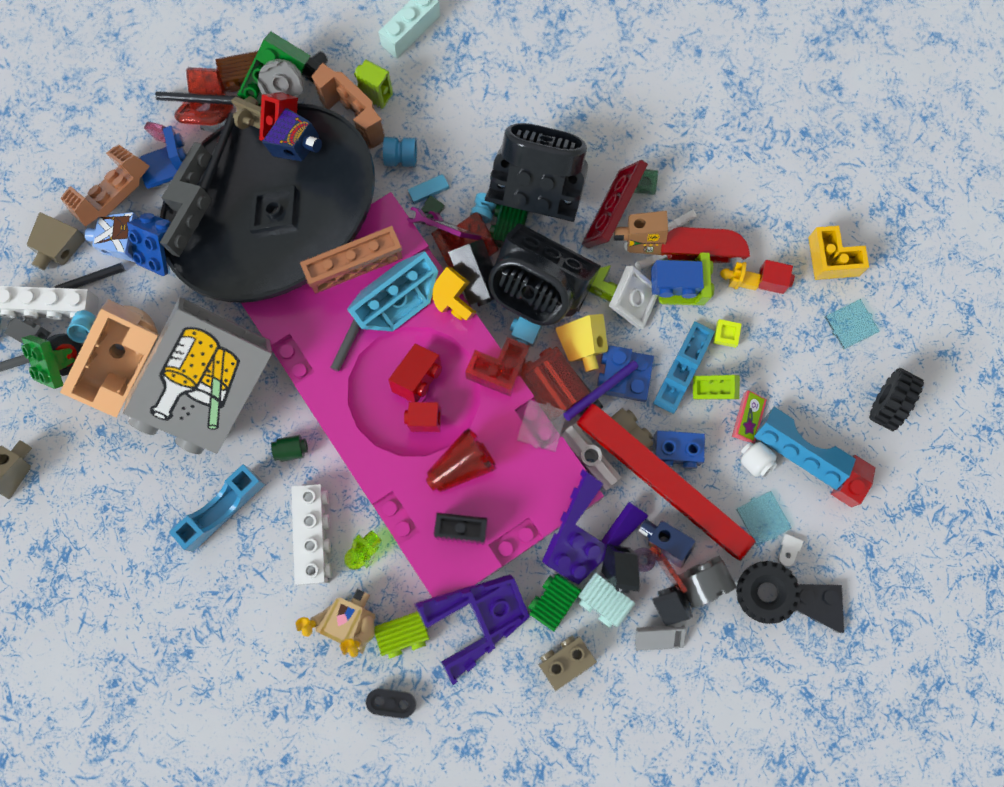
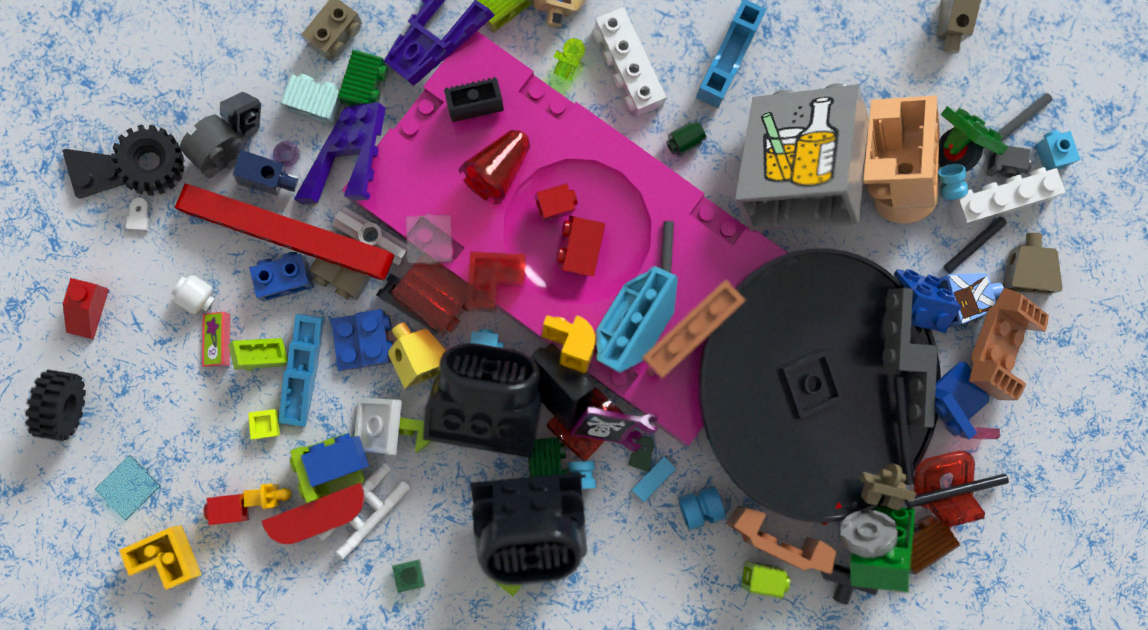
camera: 155 degrees right, 5 degrees up
red slope [259,92,298,141] -> none
dark blue torso [262,108,322,161] -> none
dark purple bar [563,360,639,421] -> none
dark red tile [582,160,648,249] -> none
black slope [601,544,640,593] -> none
medium nougat torso [614,211,668,255] -> none
light grey piece [635,625,686,651] -> none
clear red piece [649,546,687,593] -> none
clear light blue piece [736,491,792,546] -> none
dark azure arch [754,407,856,490] -> none

